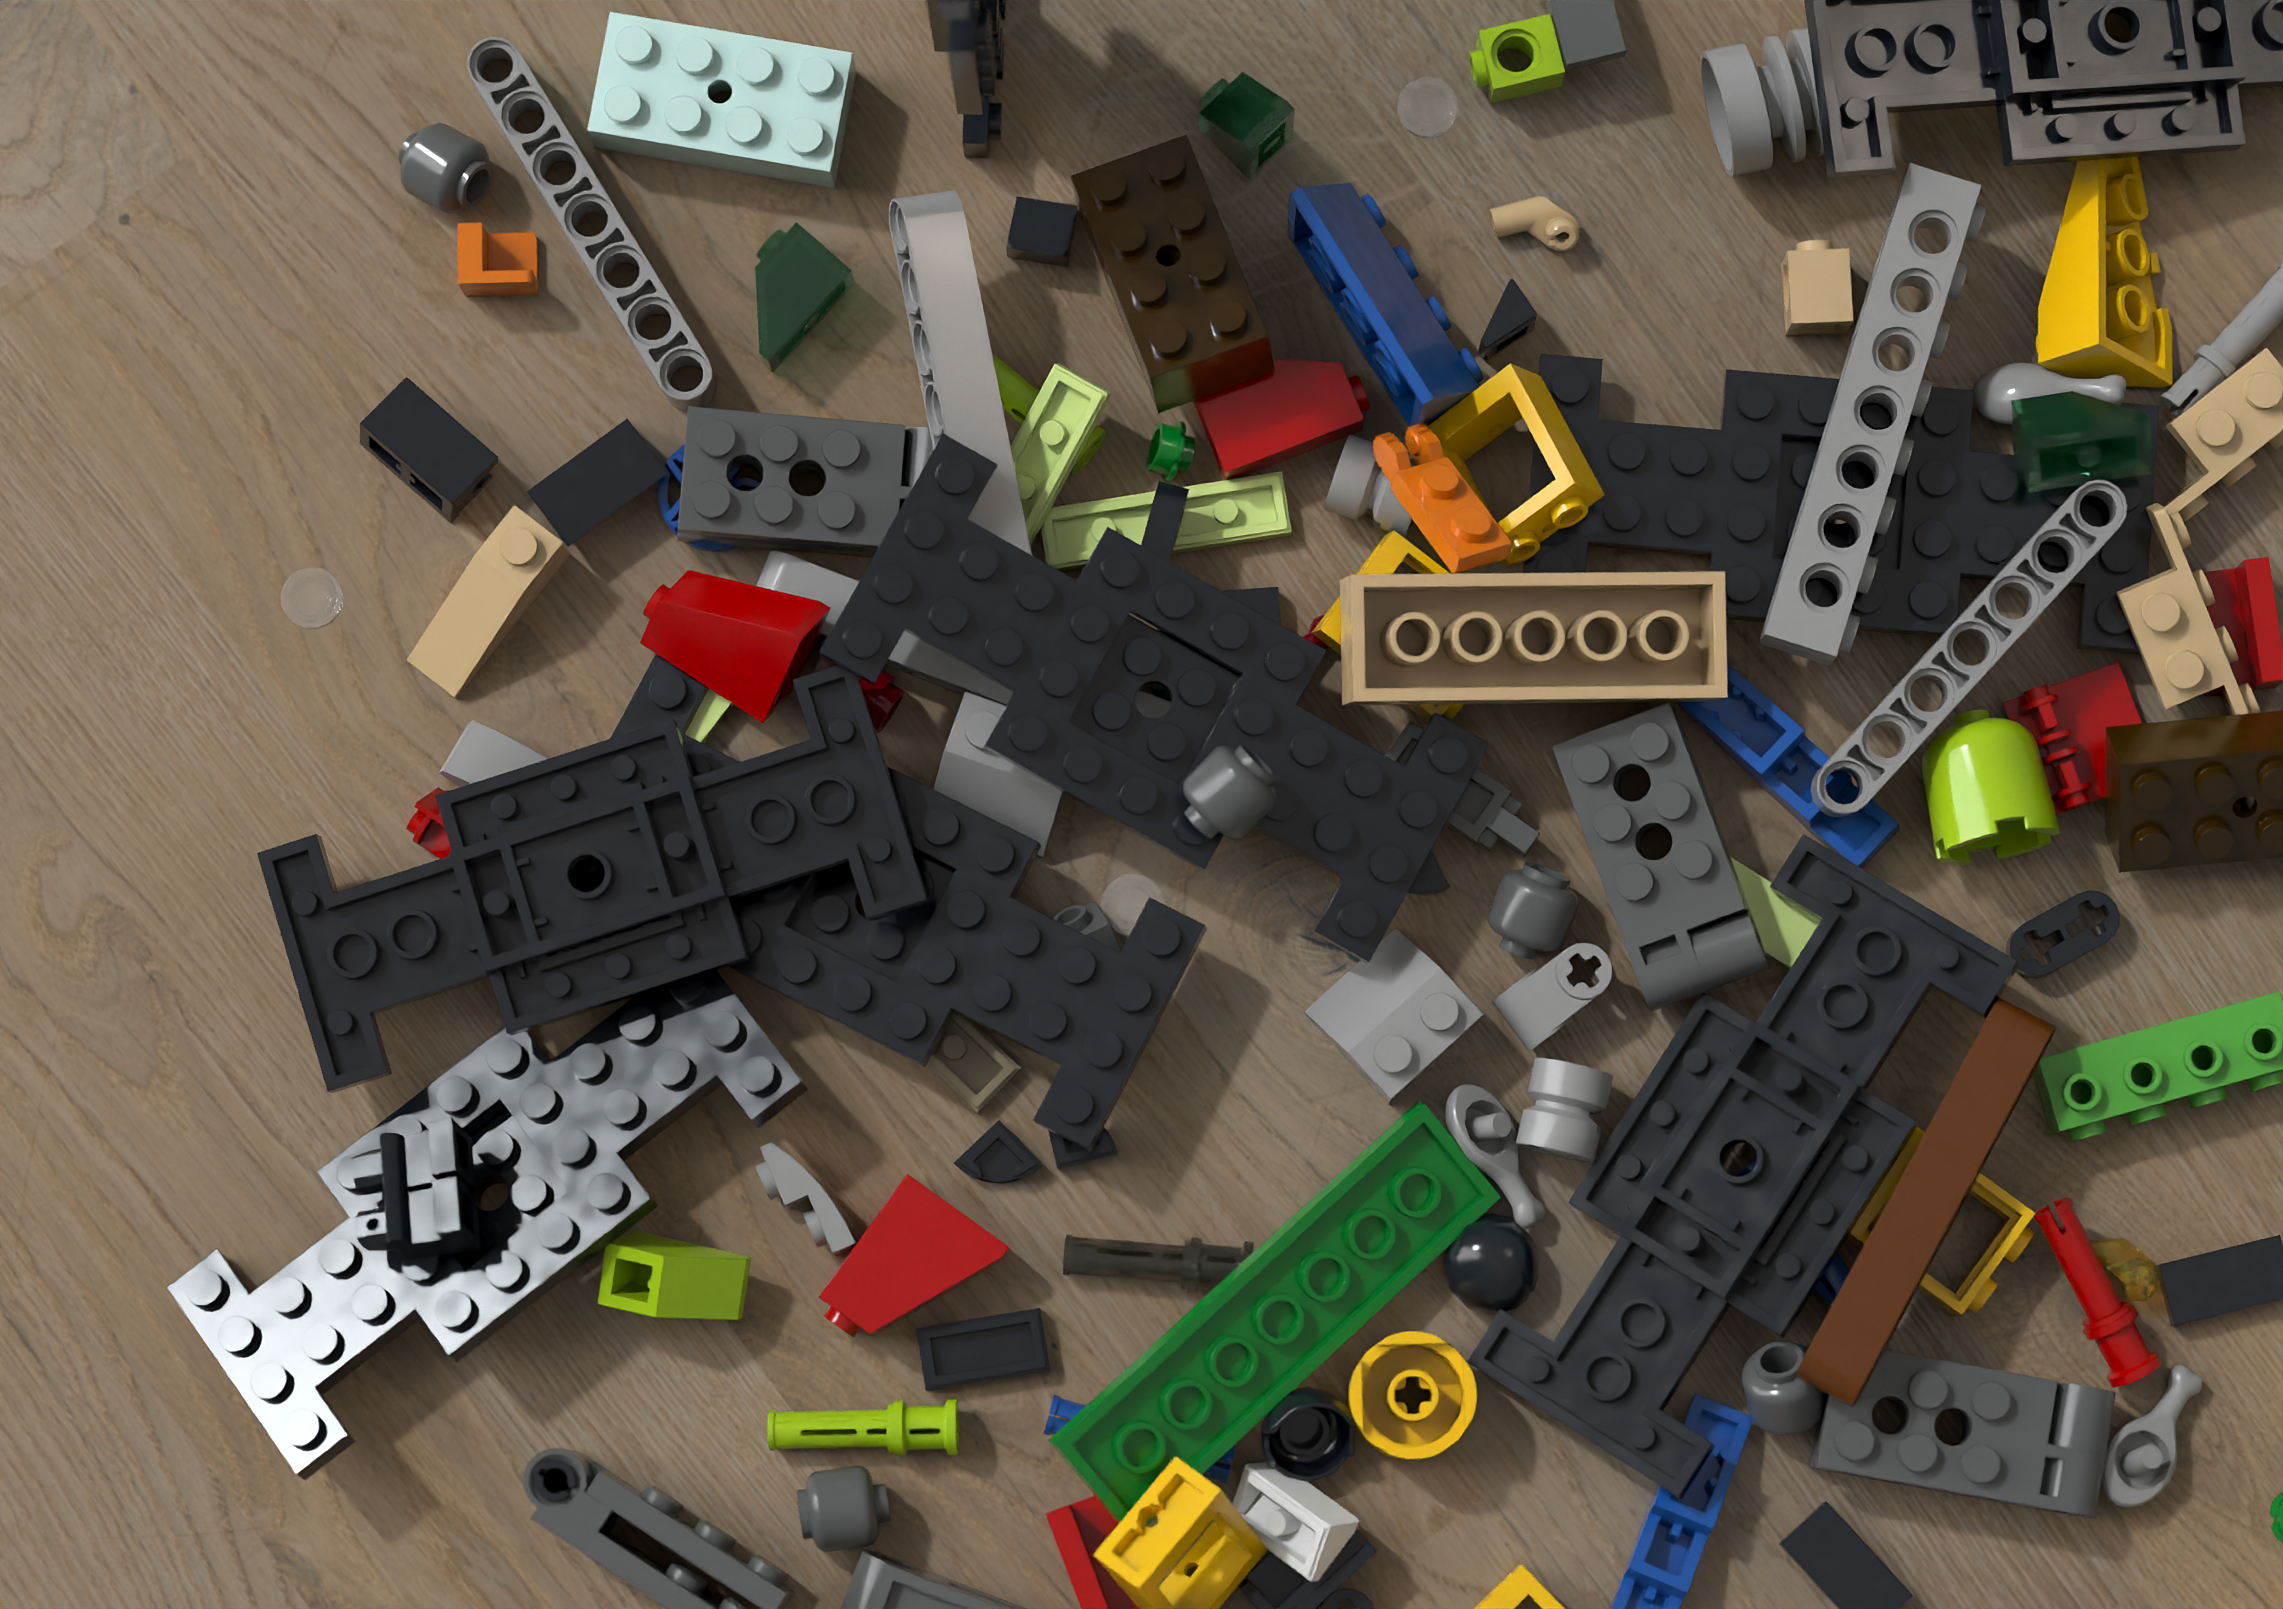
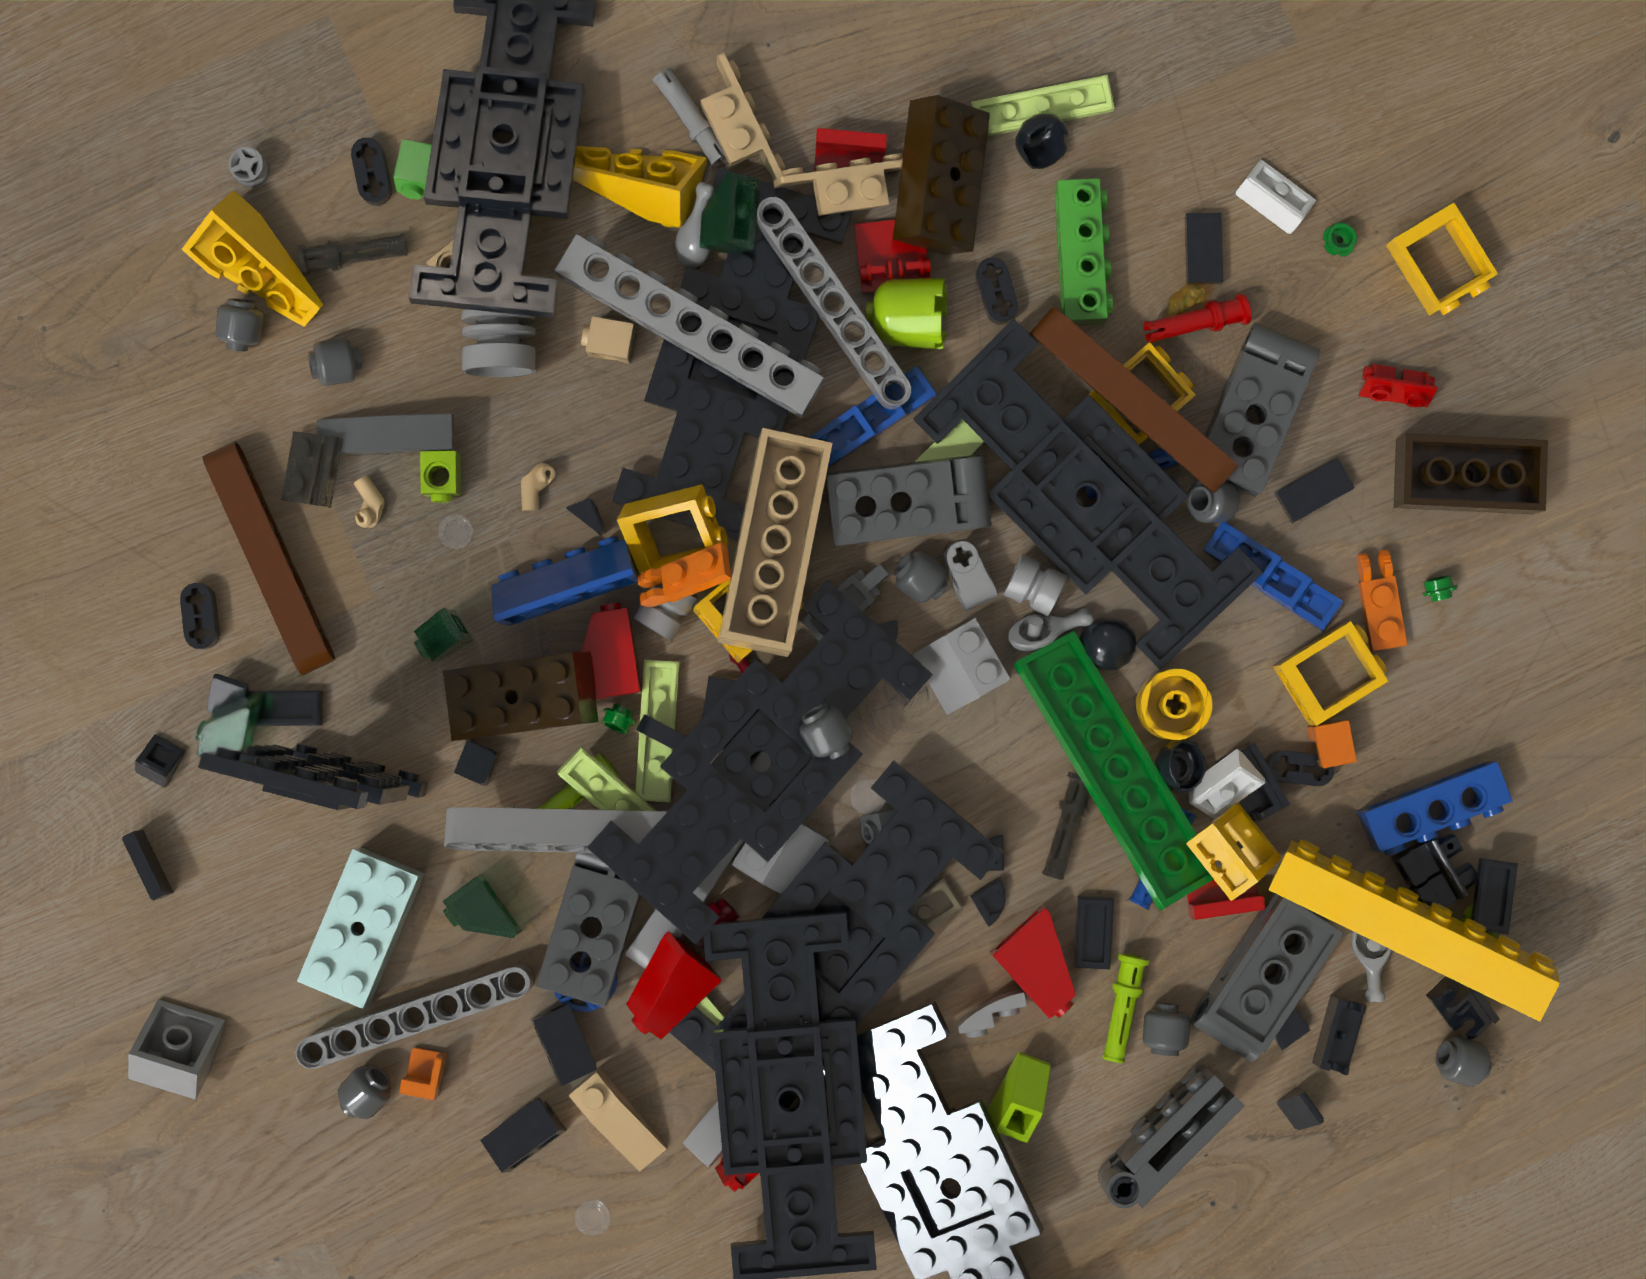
camera: 85 degrees left, 5 degrees up
black hips [351,1117,480,1261] -> none
light grey piece [2101,1365,2203,1508] -> none

